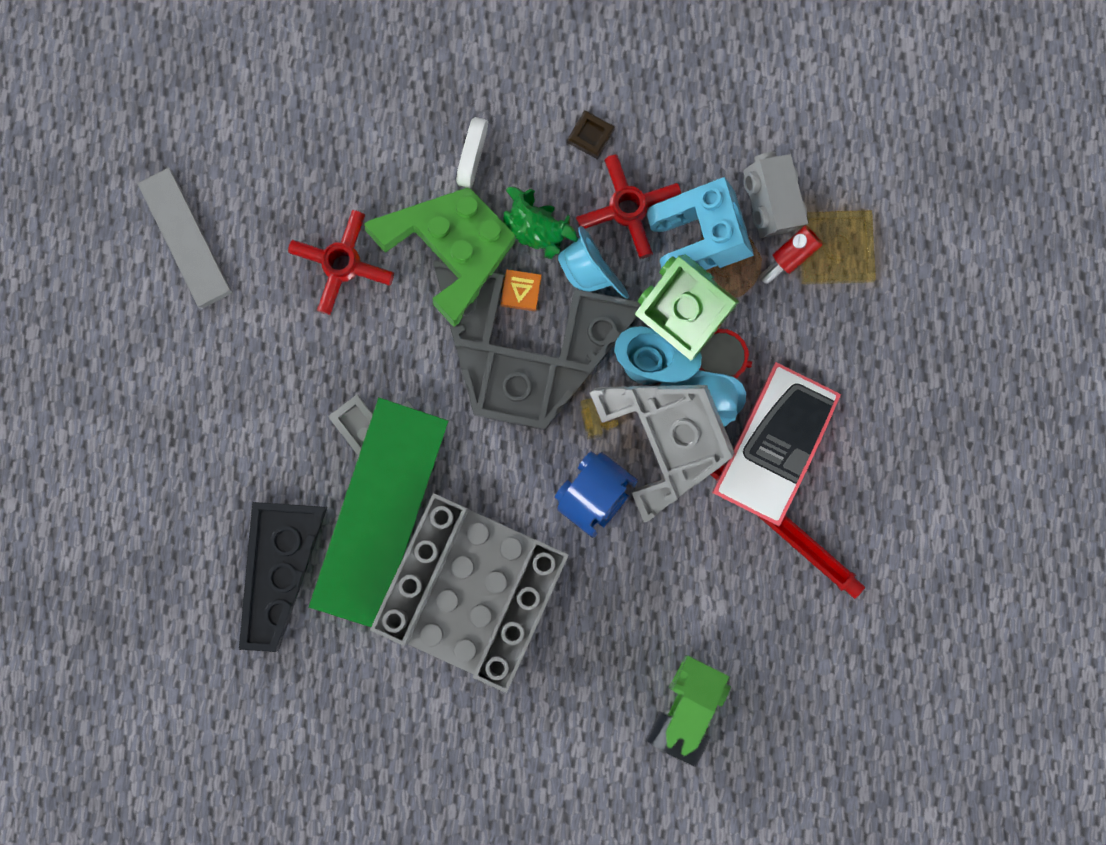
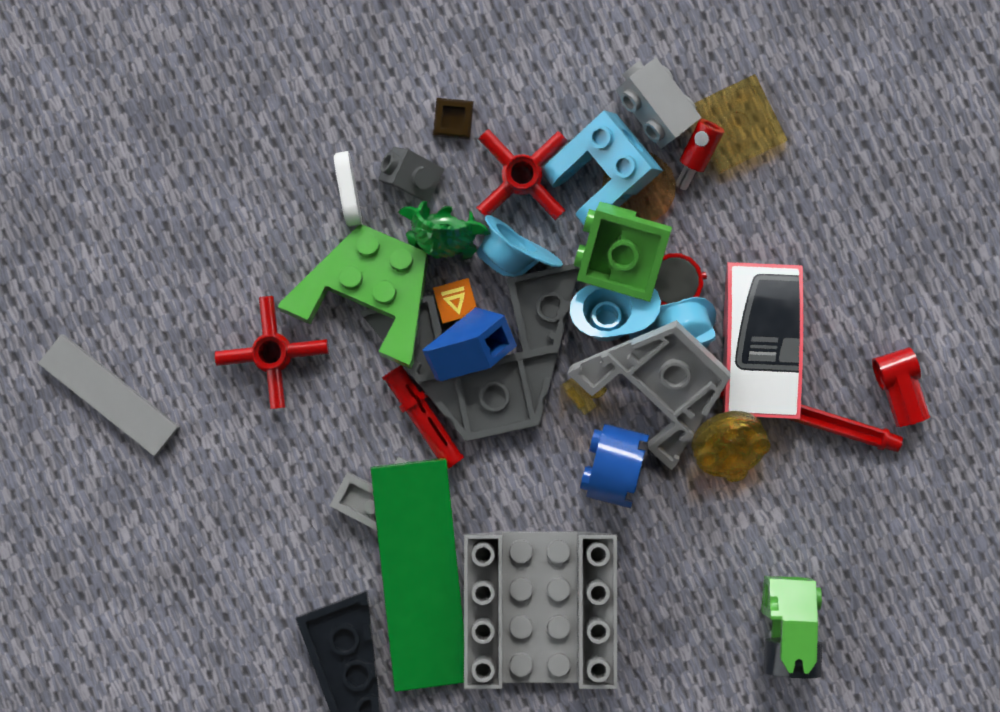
camera: 25 degrees left, 5 degrees up
none -> dark grey bracket [378,147,444,202]
none -> red pin [382,365,464,469]
none -> blue slope [422,307,517,381]
none -> clear yellow tile [691,411,771,482]
none -> red piece [872,347,930,427]

